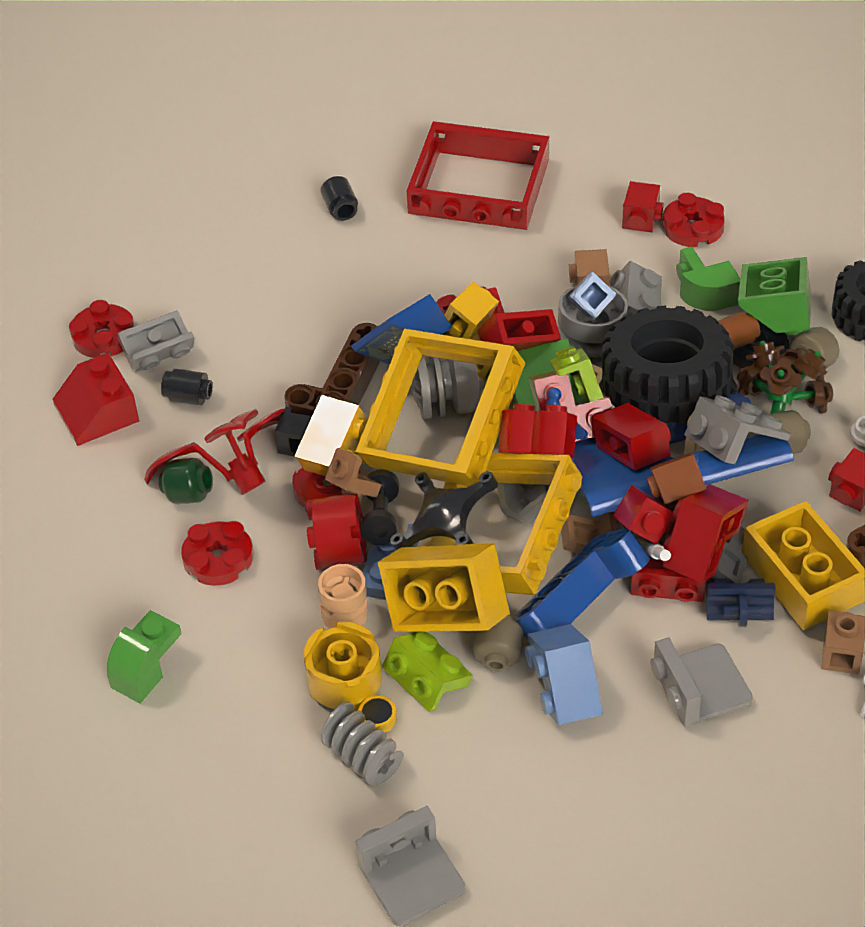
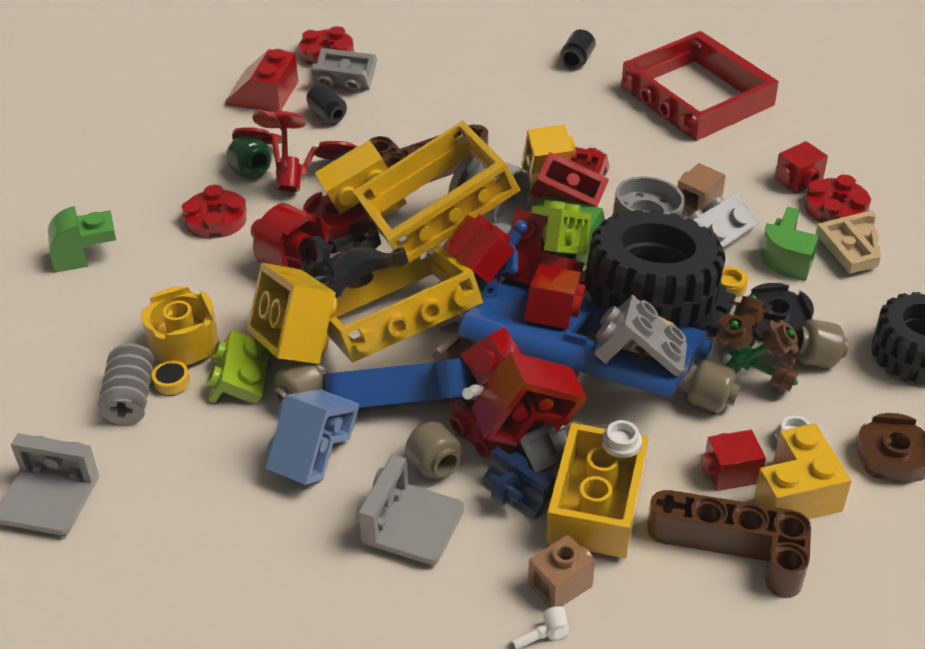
camera: 40 degrees right, 5 degrees down
light nougat wheel [318,564,369,628] -> none
medium nougat bracket [325,447,382,500] -> none
blue slope [352,294,452,365] -> none
medium blue brick [568,272,617,319] -> none
dark orange brick [646,452,707,504] -> none
dark orange brick [718,312,760,350] -> none
bright green slope [738,257,811,335] -> none
none -> dark tan head [405,421,462,479]
none -> white plate [602,420,642,458]
none -> tan wing [815,210,881,274]

